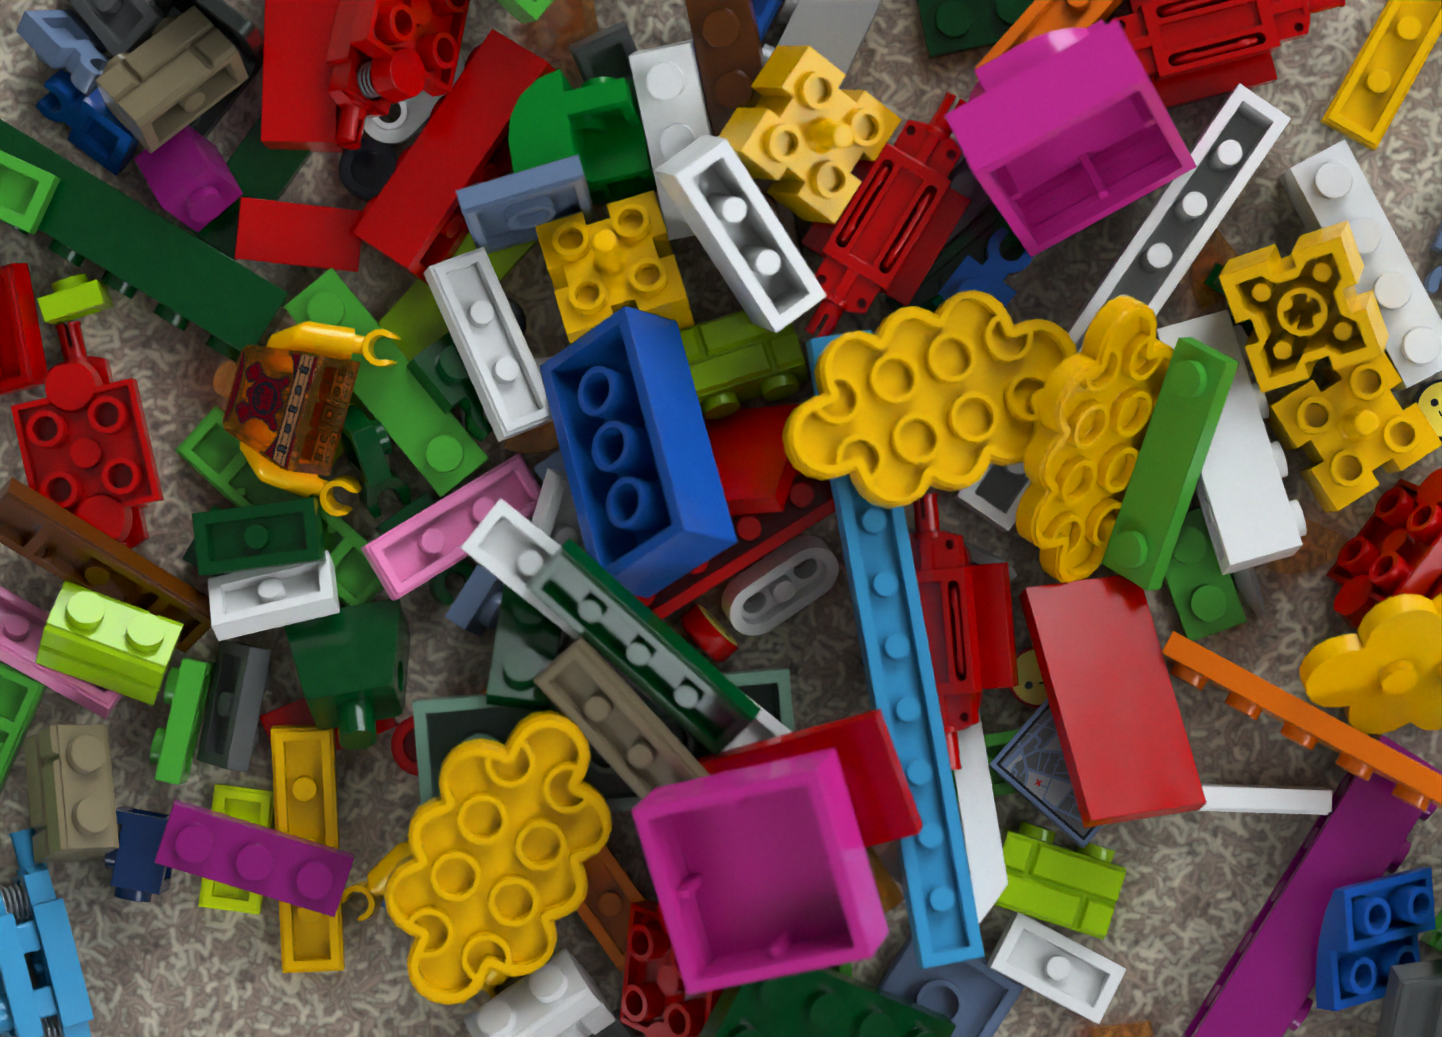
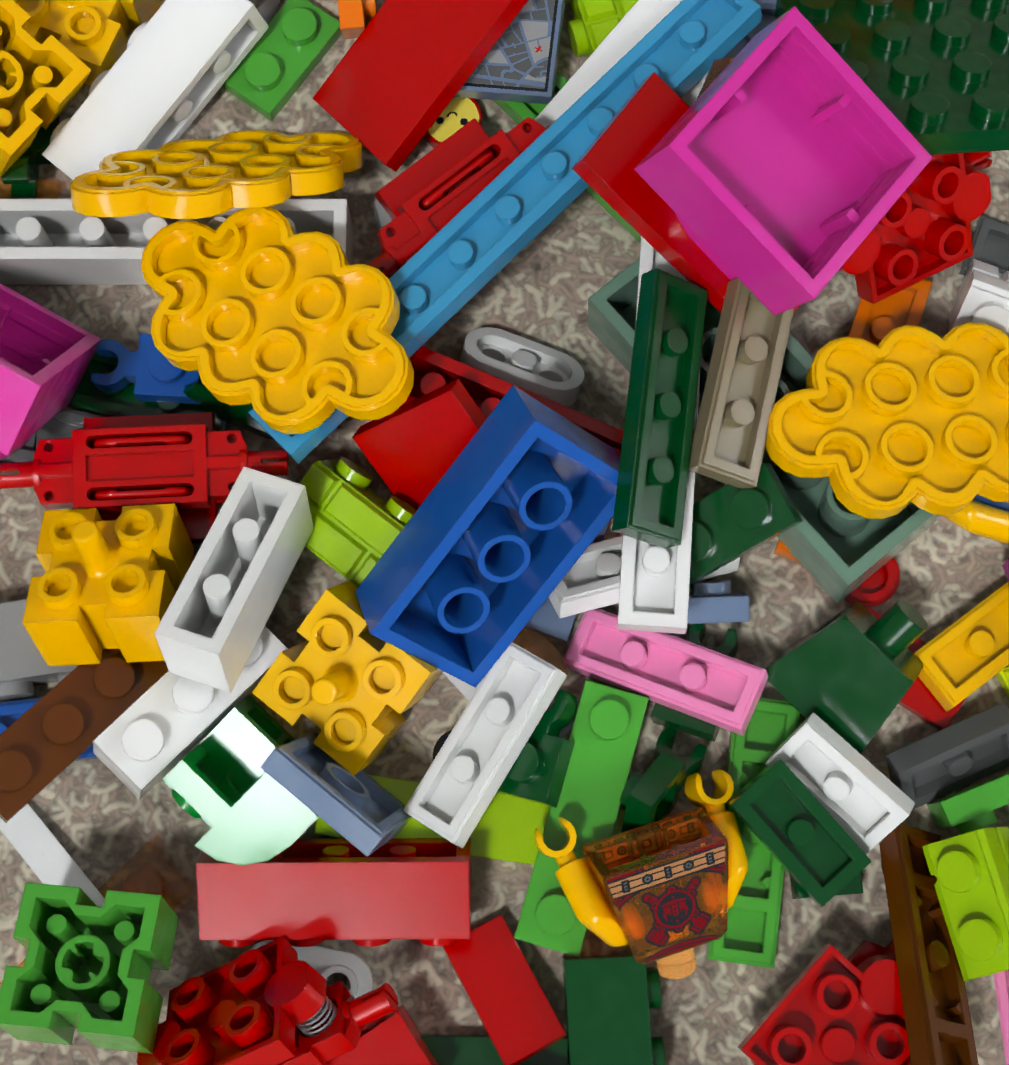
camera: 125 degrees left, 10 degrees down
black tile [339,138,399,201] -> none
dark grey tile [568,21,637,82] -> none
red tile [681,603,740,663] -> none
bright green plate [1102,337,1239,591] -> none

